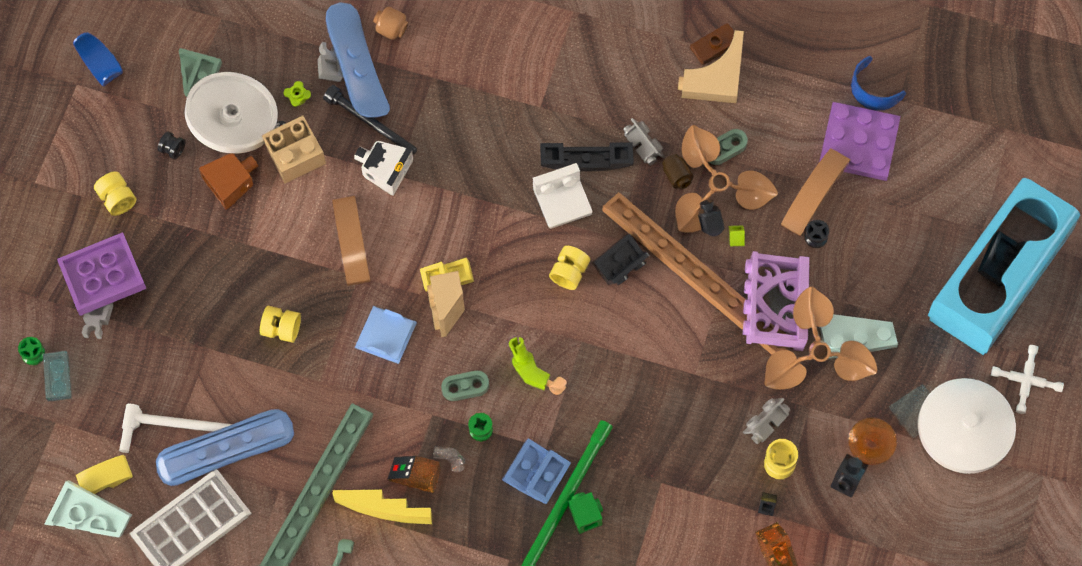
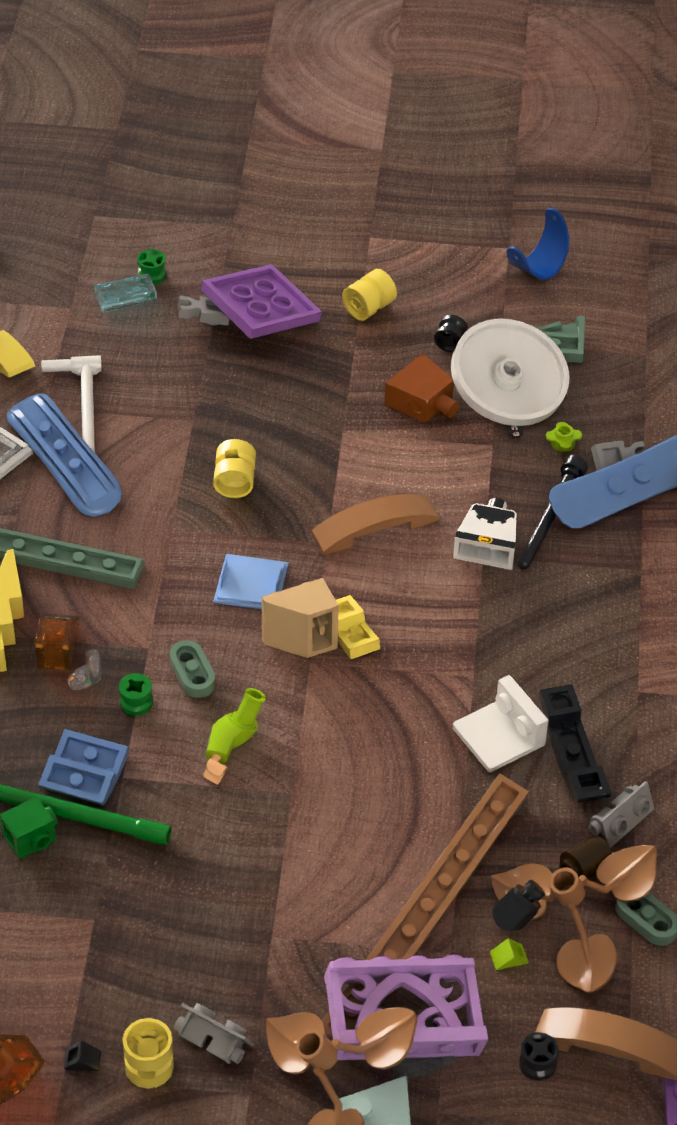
camera: 75 degrees right, 20 degrees down
tan slope [262,116,326,184] -> none
light yellow wheel [549,246,590,290] -> none
black bracket [591,234,650,285] -> none

